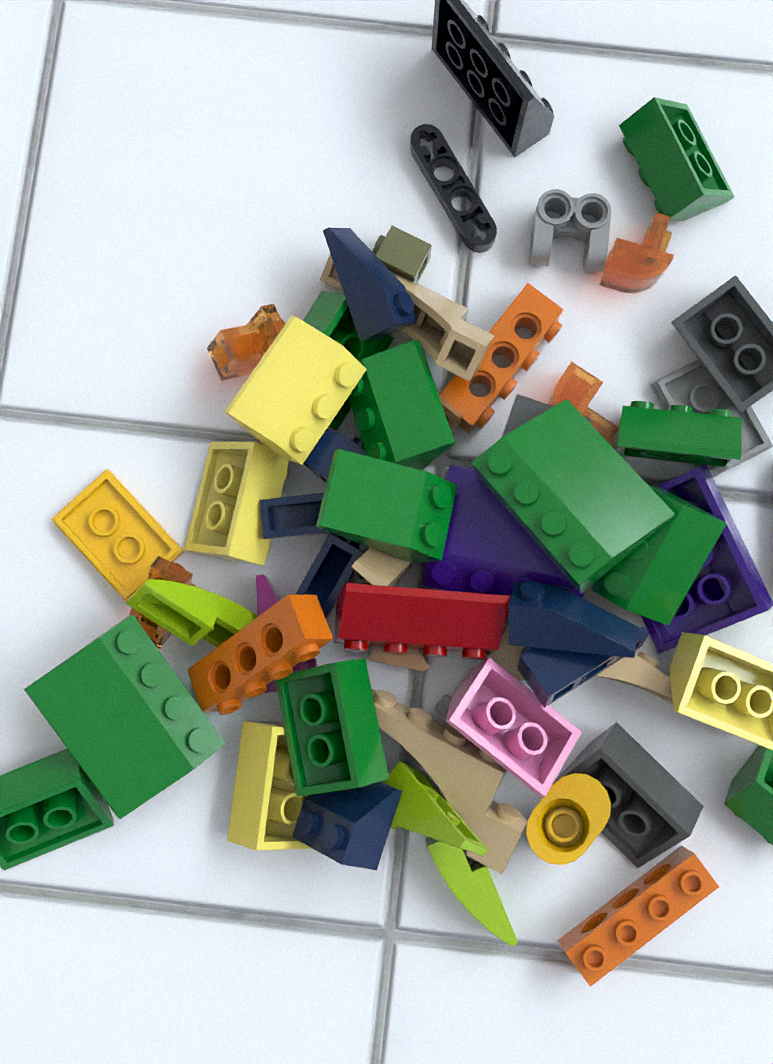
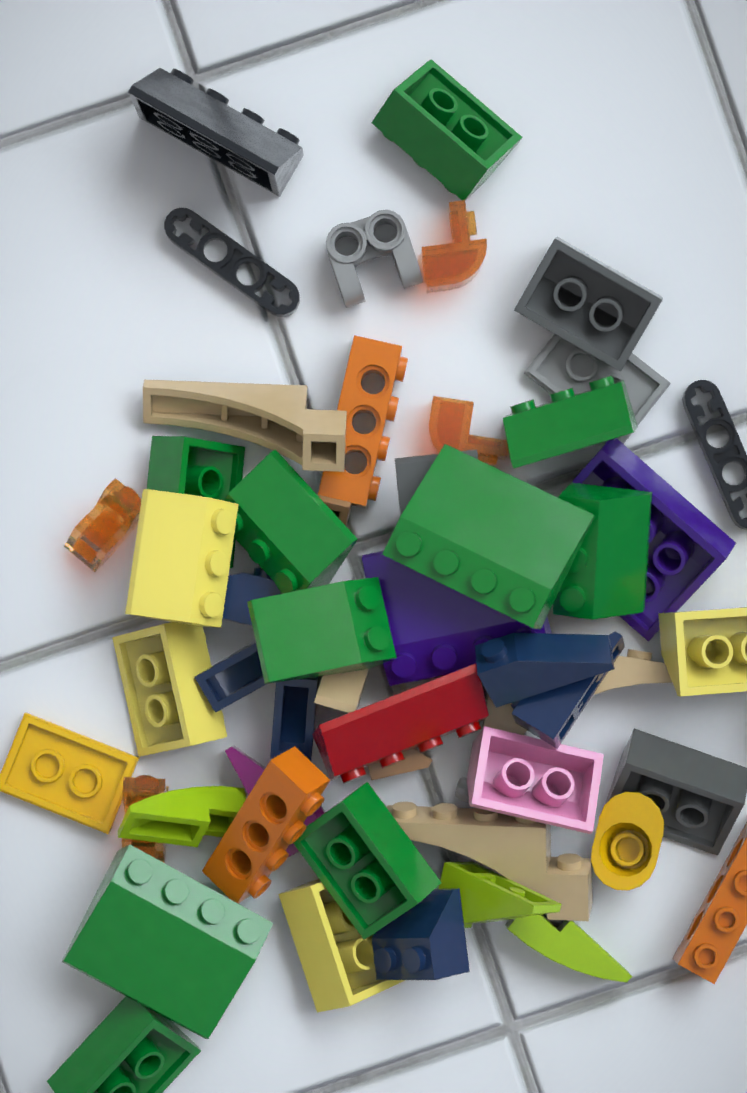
camera: 20 degrees left, 5 degrees up
dark blue slope [323,227,417,341] -> none
olive brick [372,225,432,283] -> none

